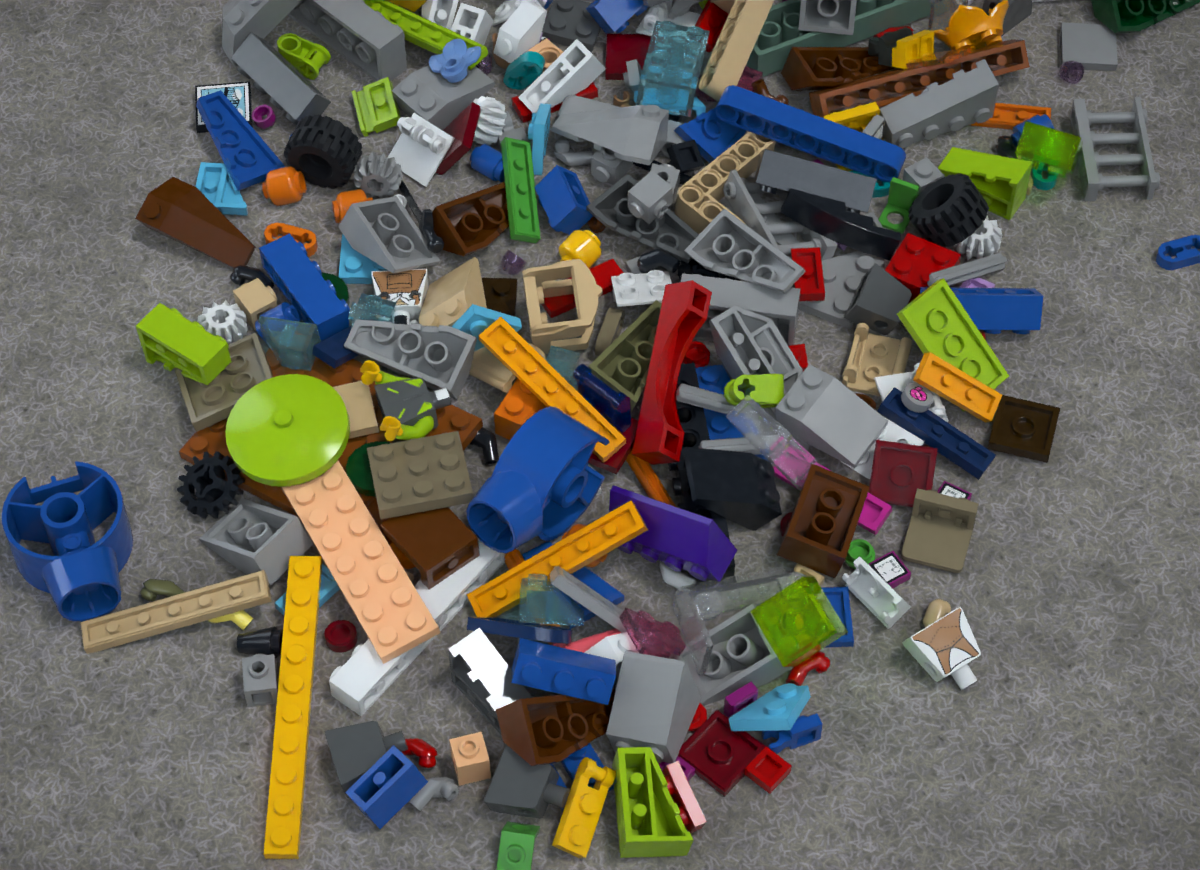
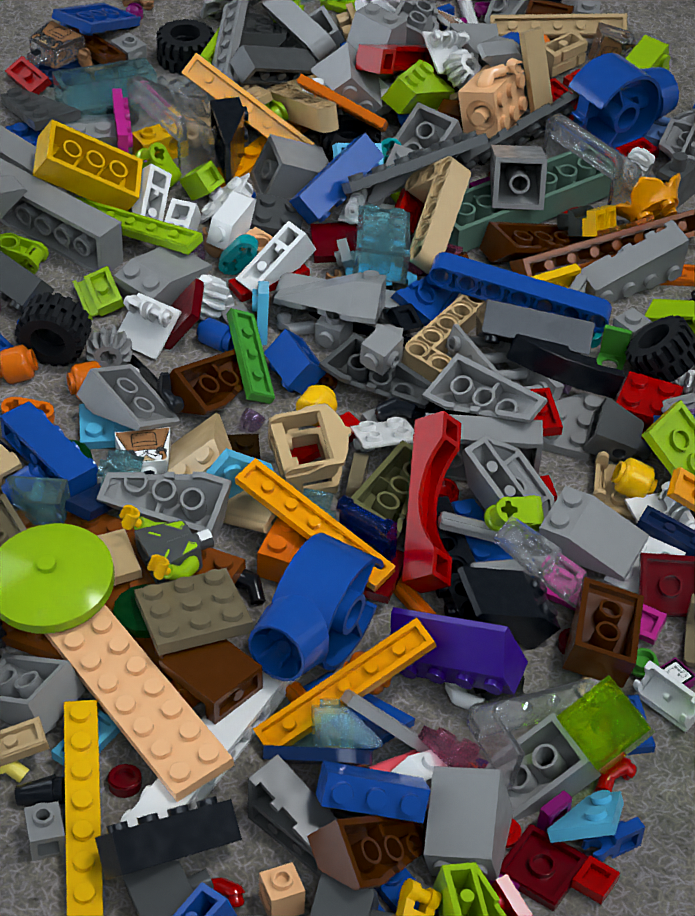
camera: 10 degrees left, 10 degrees down
medium blue plate [429,39,481,83] -> none
light grey tile [901,382,933,413] -> none
none -> black brick [95,796,242,880]
none -> yellow head [611,457,658,498]

